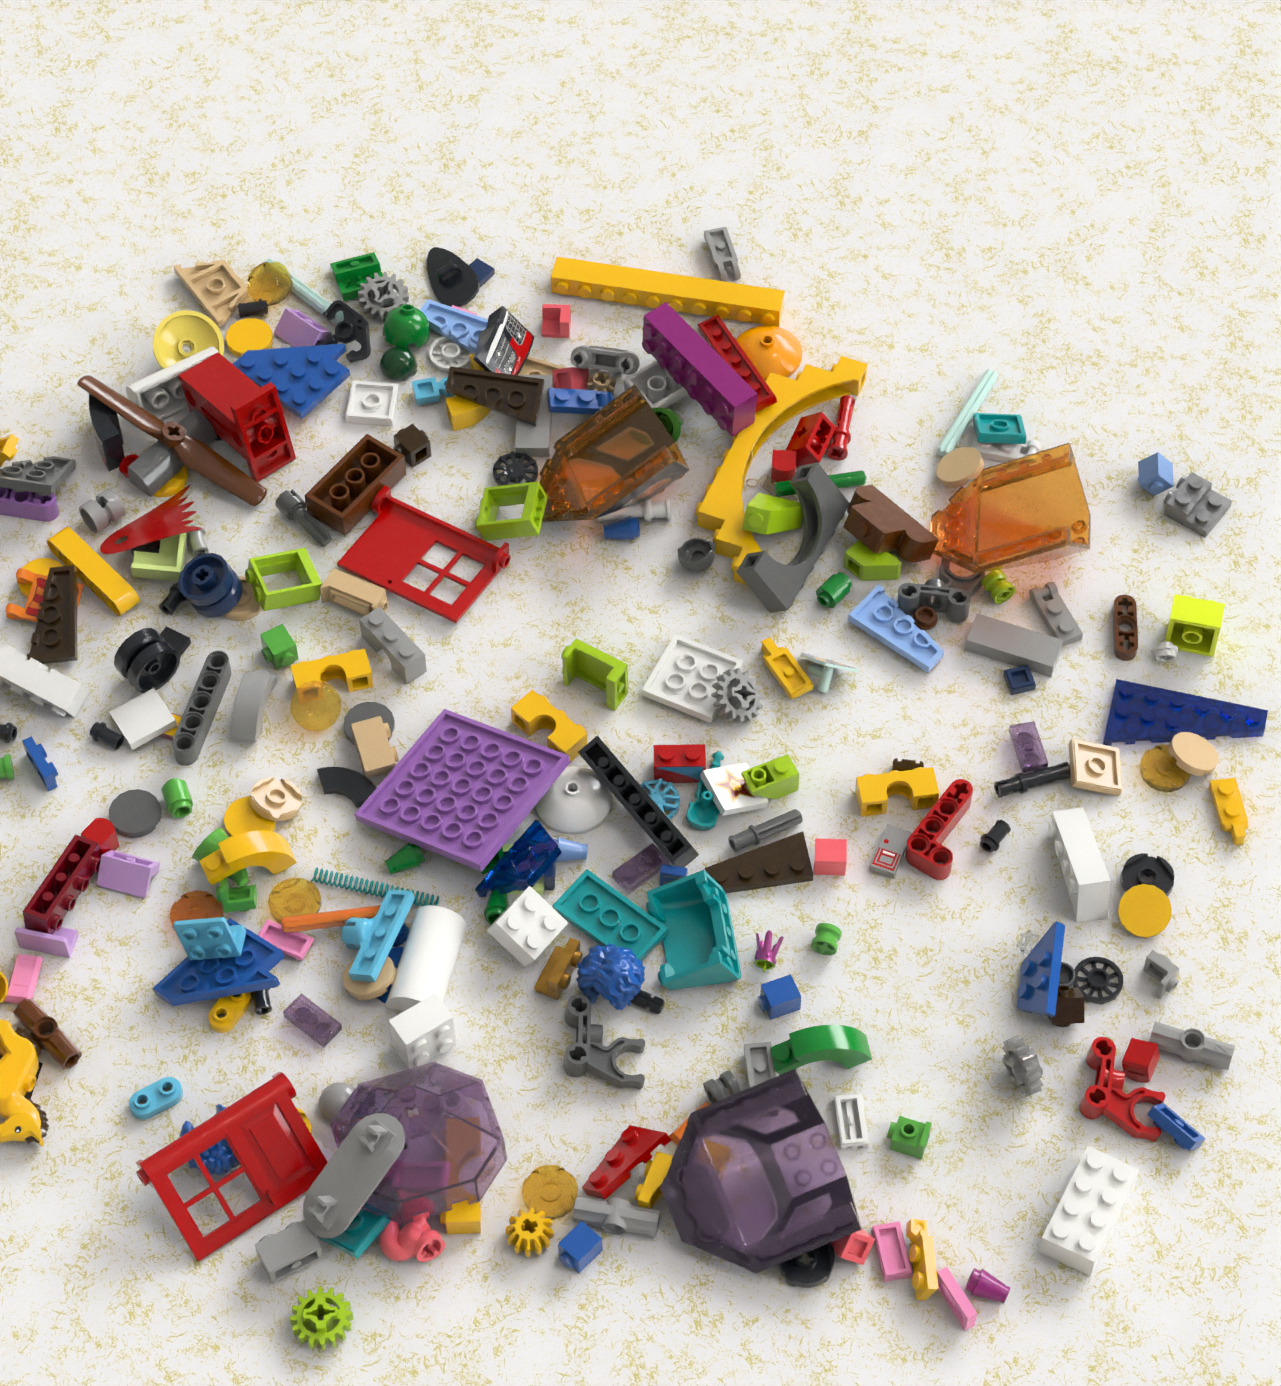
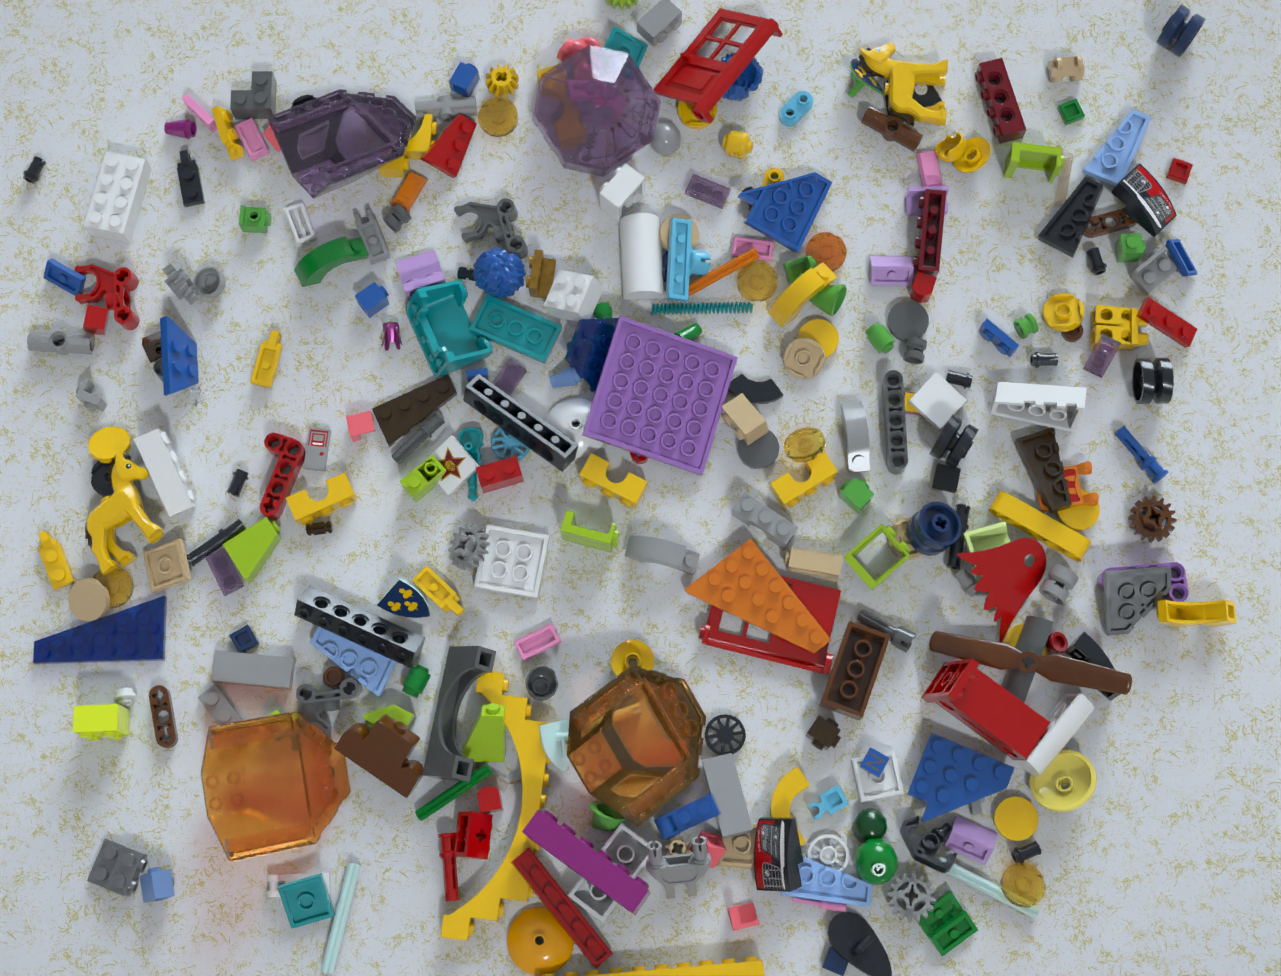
camera: 165 degrees right, 20 degrees up
tan wing [173,260,248,328] -> none
medium azure bracket [173,917,246,960] -> none
light grey piece [303,1113,405,1238] -> none
dark brown wing [446,366,545,426] -> none
lime window [475,481,548,541] -> none
bright green wheel [811,923,842,955] -> none
tan tile [936,447,984,488] -> none
black wheel [1073,957,1123,1005] -> none
none -> black pin [23,156,46,184]
none -> yellow animal [85,450,164,575]
none -> black hinge [177,150,205,207]
none -> light grey hair [194,267,226,298]
none -> lime slope [222,517,282,583]
none -> dark grey brick [230,71,277,120]
none -> yellow hinge [250,330,283,389]
none -> black brick [294,585,425,668]
none -> lavender bracket [396,250,446,300]
none -> bright pink tile [513,623,561,661]
none -> light aqua shield [539,719,575,772]
none -> yellow dish [611,640,654,676]
none -> light grey arch [625,536,700,575]
none -> orange wing [684,538,831,654]
none -> yellow head [722,130,754,159]
none -> shield [847,58,884,98]
none -> blue tile [860,747,890,778]
none -> dark grey wheel [903,337,927,364]

